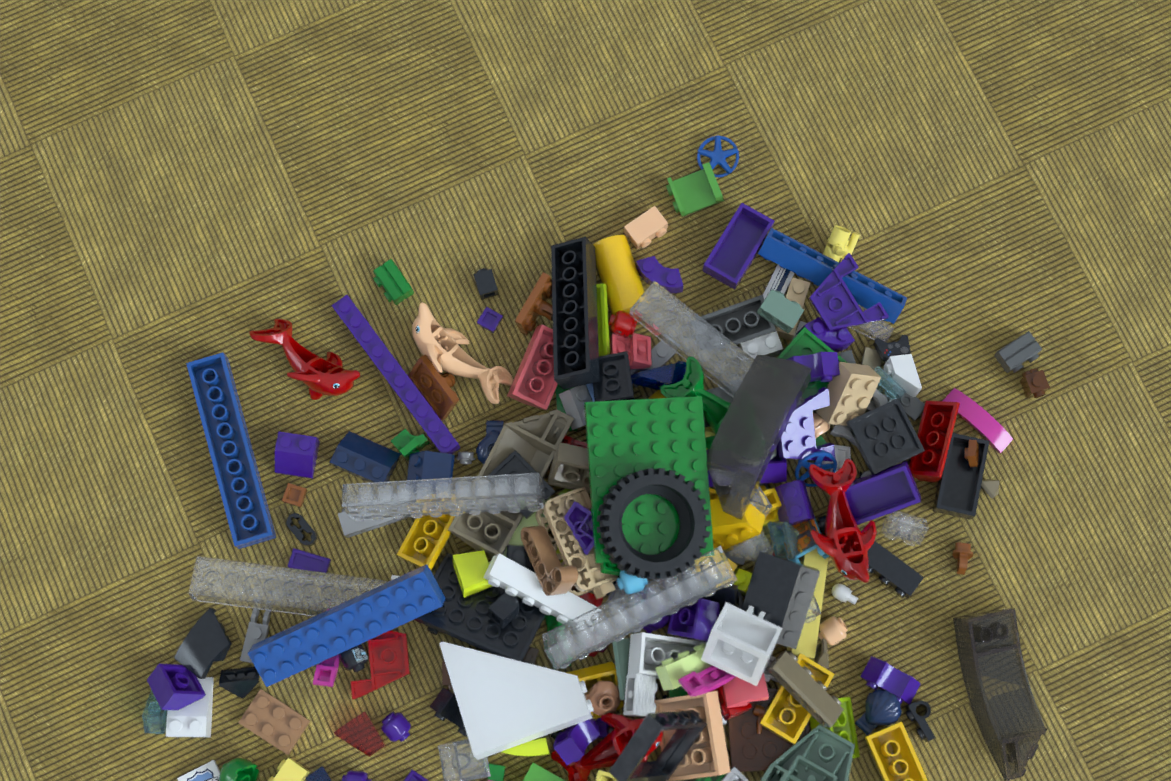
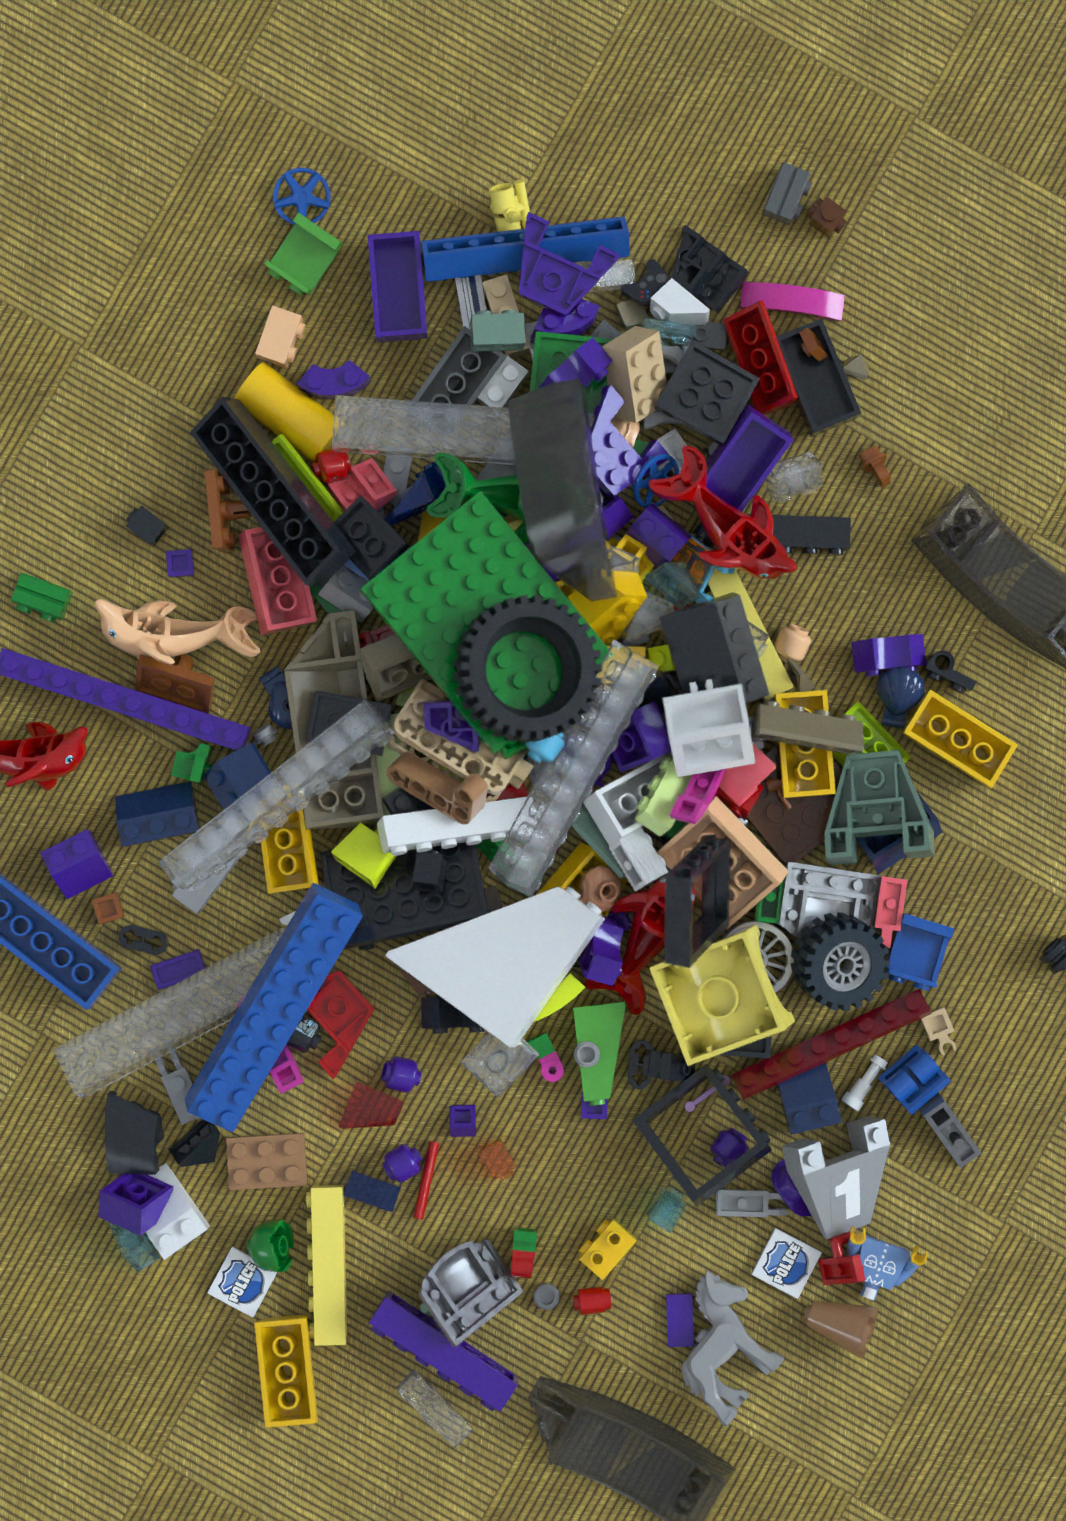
camera: 40 degrees left, 10 degrees up
white cylinder [832,584,859,605] -> none
none -> black slope [671,225,749,314]

